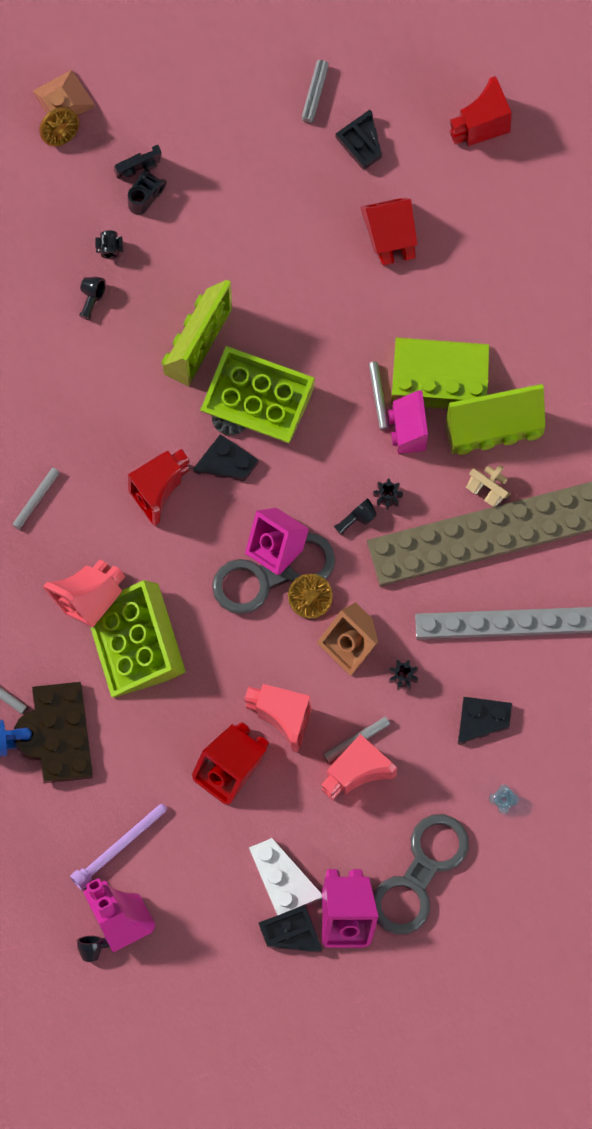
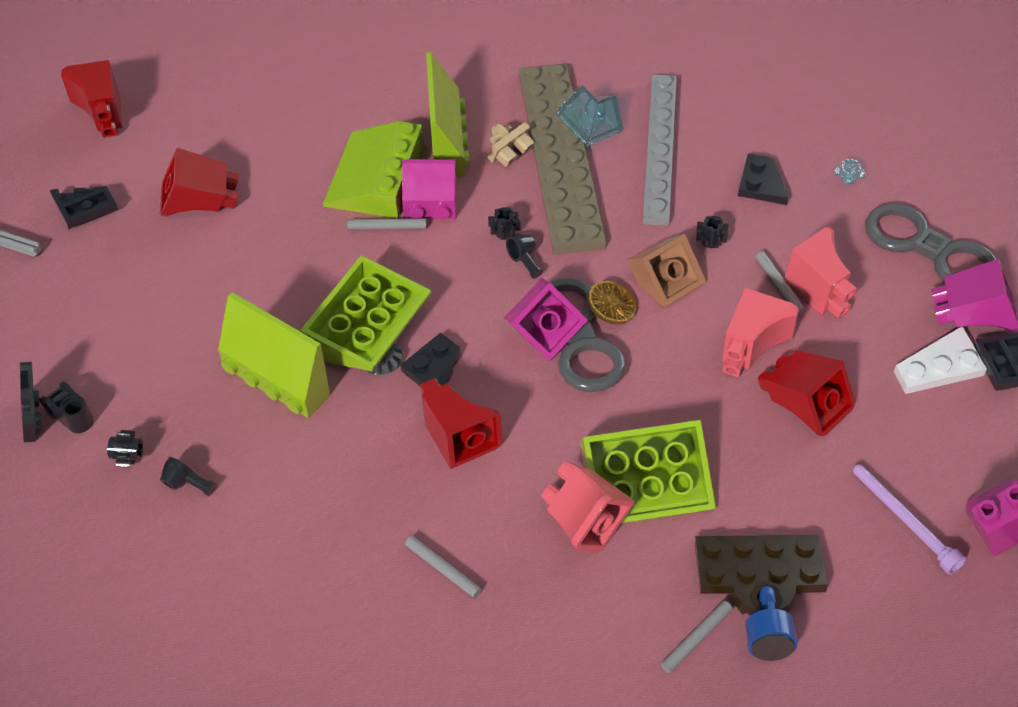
camera: 80 degrees left, 20 degrees down
none -> clear light blue slope [555,85,623,146]

